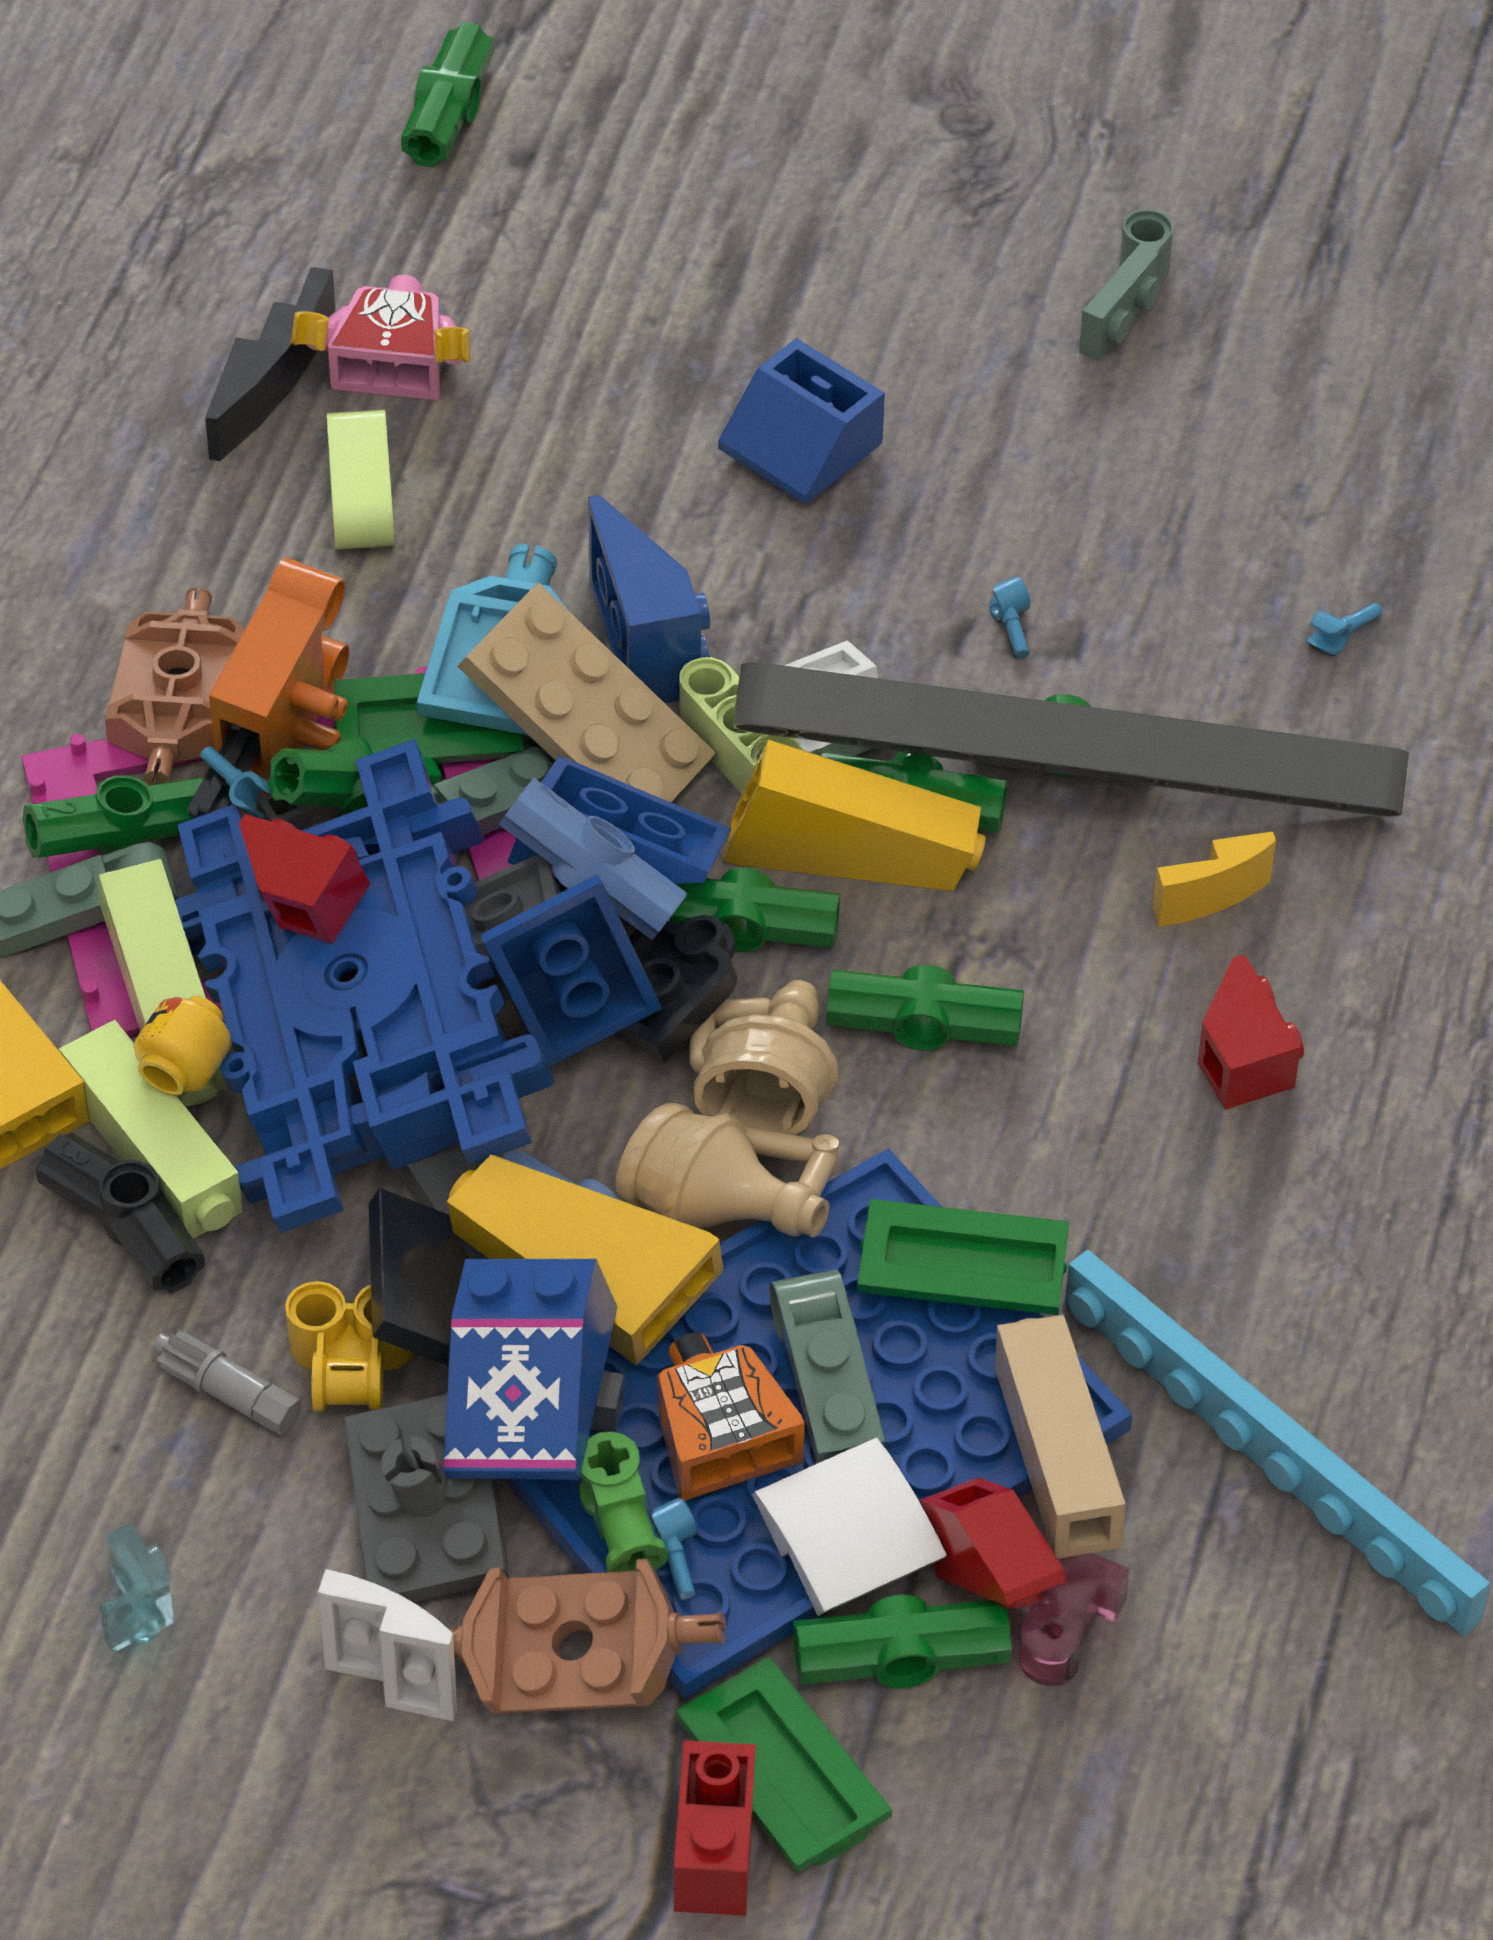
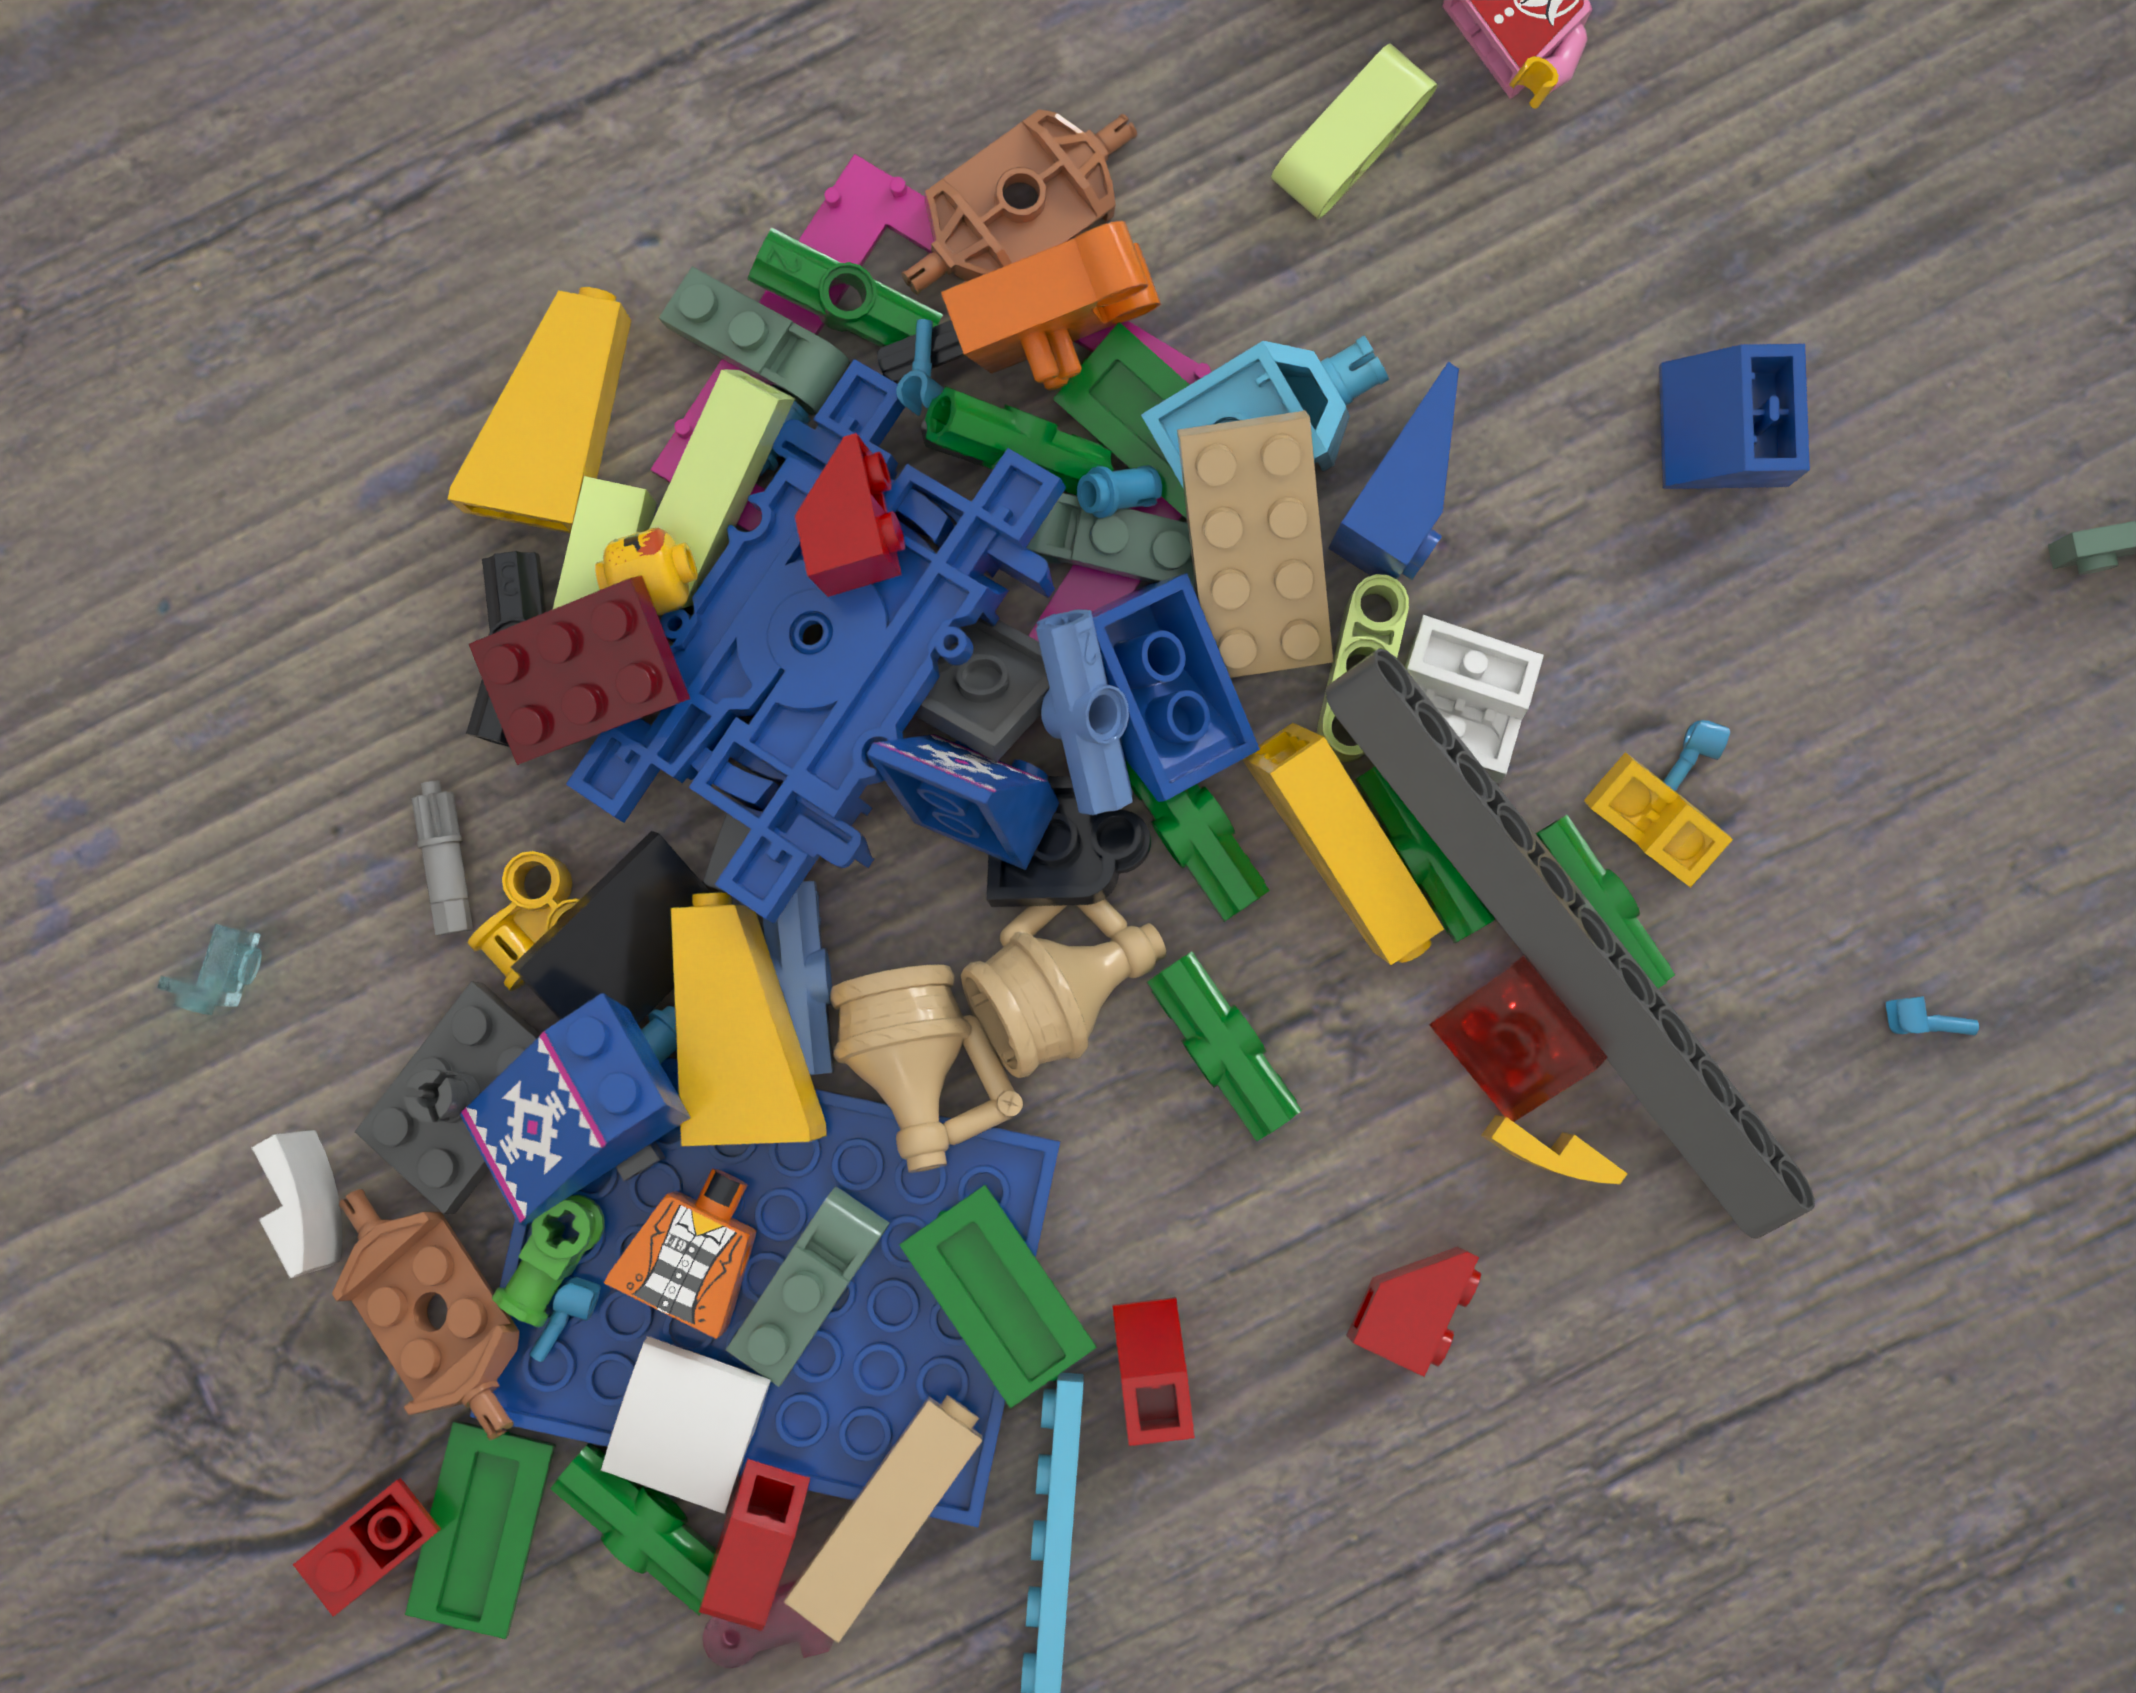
camera: 50 degrees right, 35 degrees up
none -> dark red plate [468,575,690,765]
none -> dark azure pin [1077,465,1162,518]
none -> red slope [1112,1297,1195,1446]
none -> clear red plate [1429,955,1608,1122]
none -> yellow slope [1584,752,1733,888]

